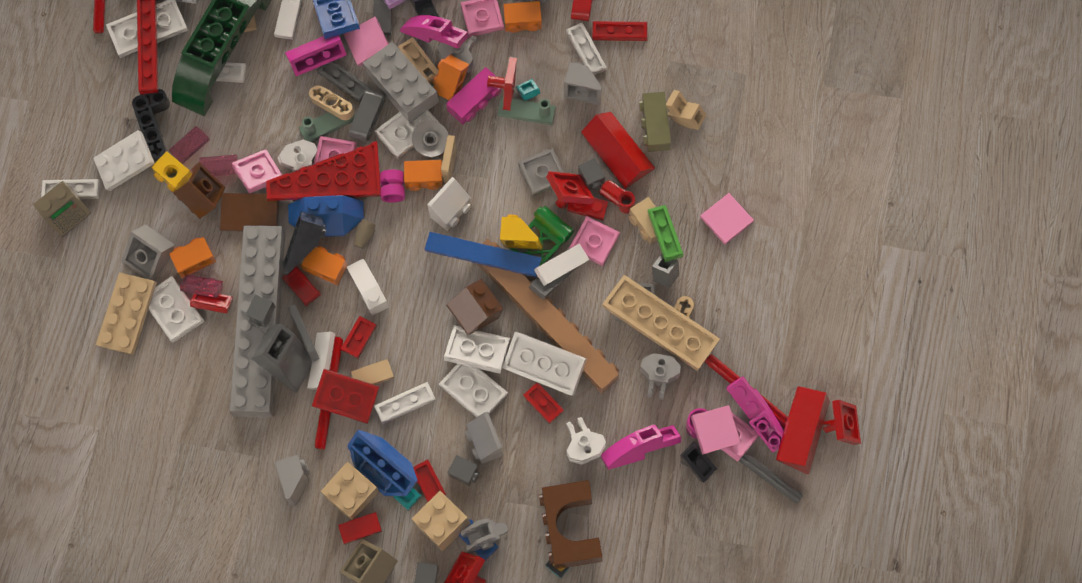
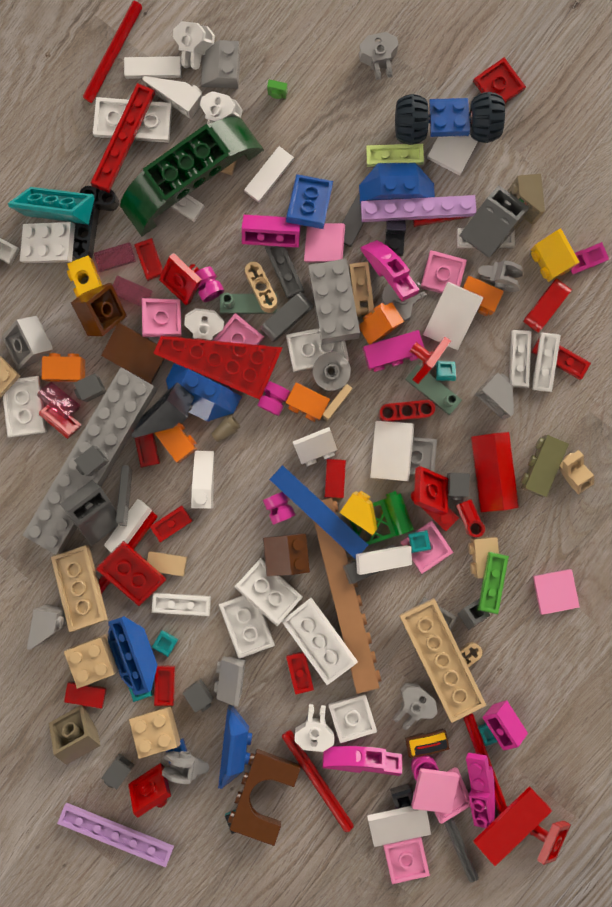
camera: 30 degrees right, 15 degrees up
none -> teal slope [8,187,94,225]
none -> tan plate [51,545,108,632]
none -> dark grey brick [74,373,106,402]
none -> red tile [134,238,163,281]
none -> teal tile [151,630,179,657]
none -> red tile [159,253,202,305]
none -> dark pink wheel [195,266,225,303]
none -> blue wedge [218,705,252,789]
none -> dark pink wheel [263,492,296,525]
none -> red axle [282,730,354,832]
none -> red tile [325,459,346,498]
none -> white plate [329,693,377,743]
none -> white tile [367,806,431,847]
none -> white tile [370,421,414,481]
none -> red beam [378,400,435,422]
none -> bright pink tile [383,837,430,884]
none -> slope [405,729,450,758]
none -> teal tile [408,530,431,553]
none -> white tile [423,282,483,350]
none -> teal tile [478,723,497,746]
none -> dark pink brick [482,700,528,751]
none -> white tile [532,332,561,392]

